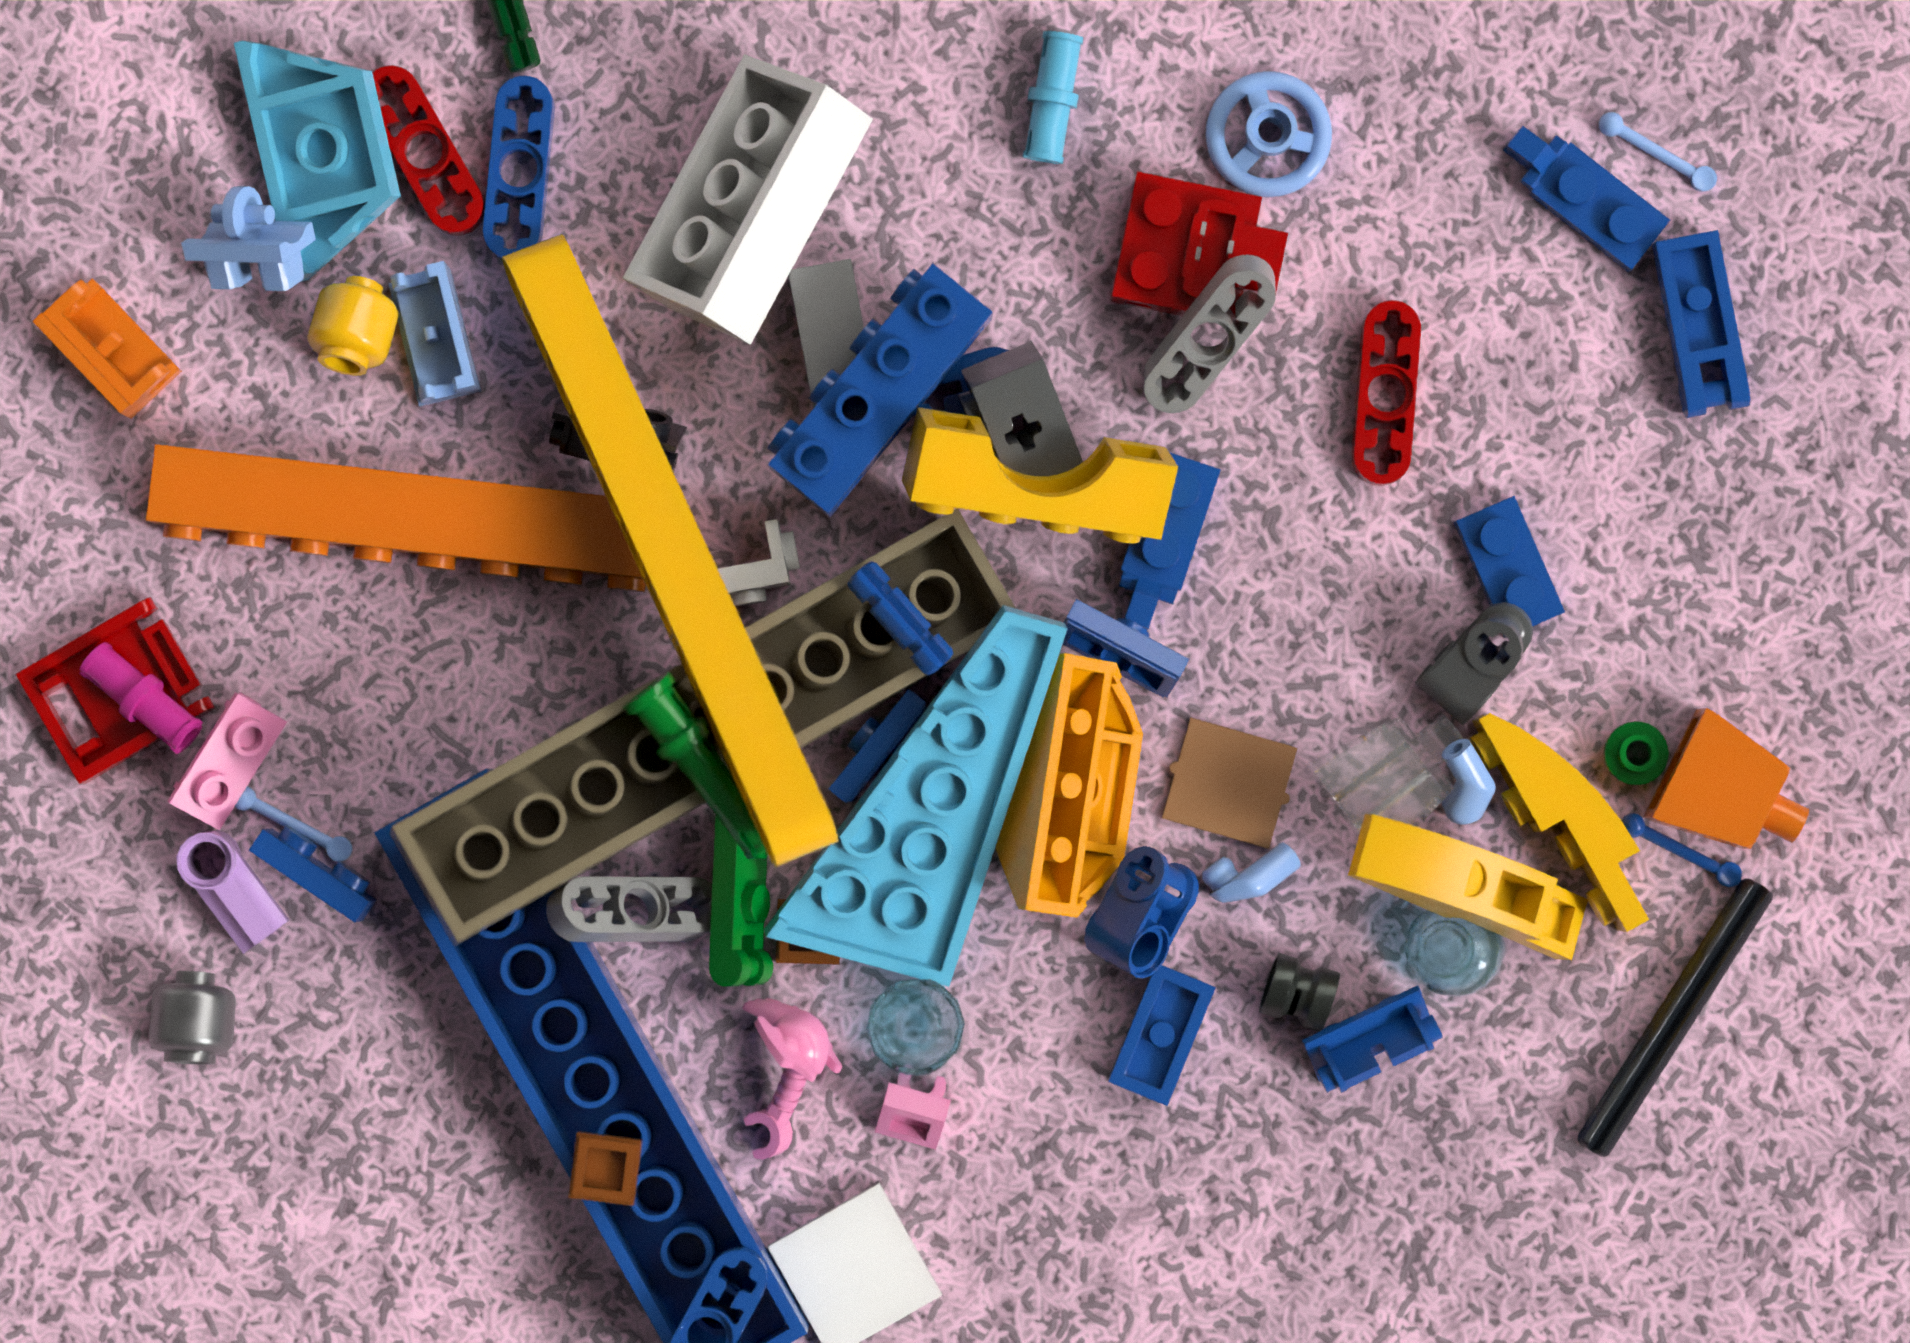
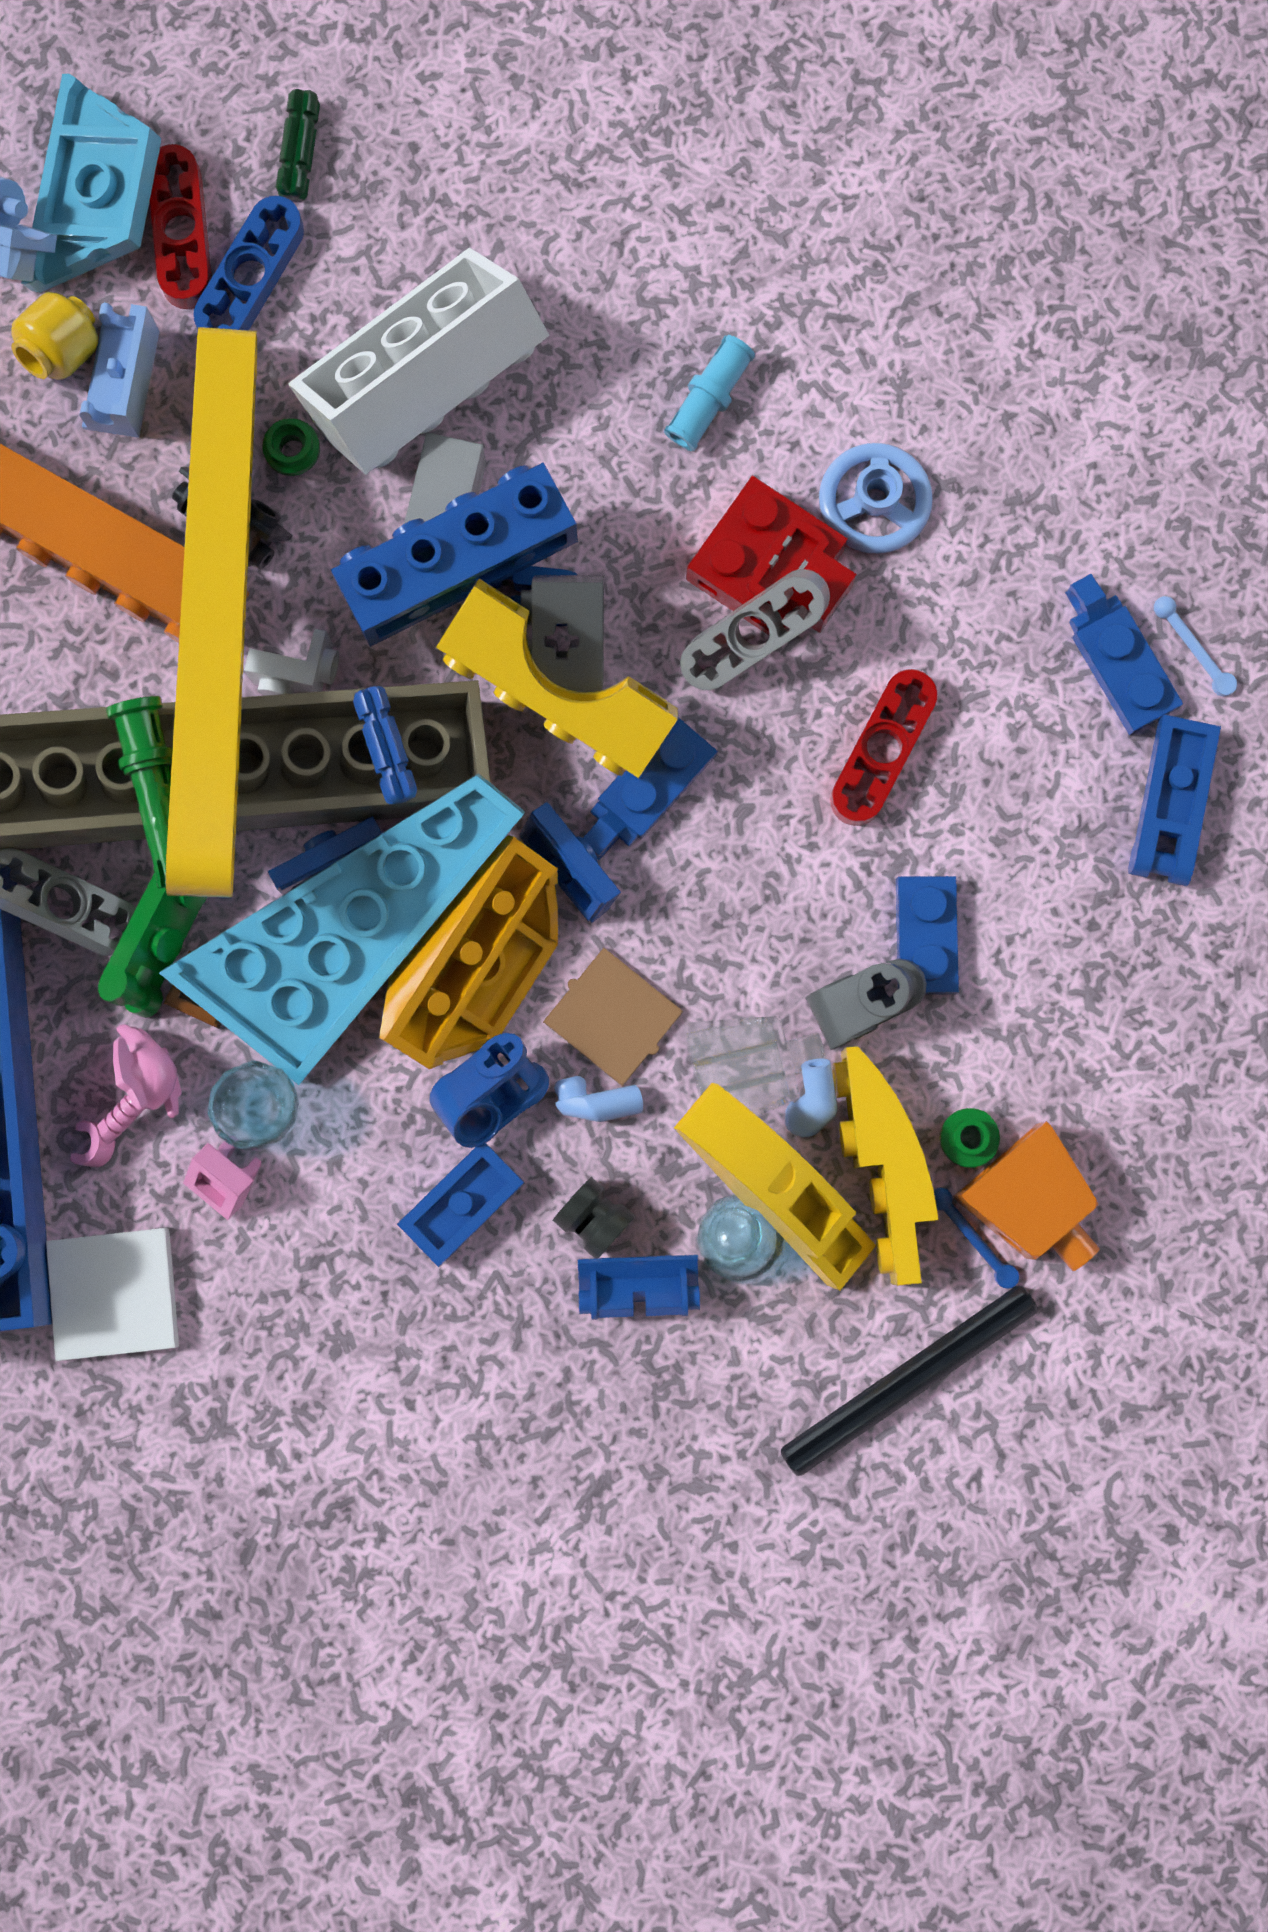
camera: 30 degrees right, 5 degrees down
none -> green plate [262,418,320,476]

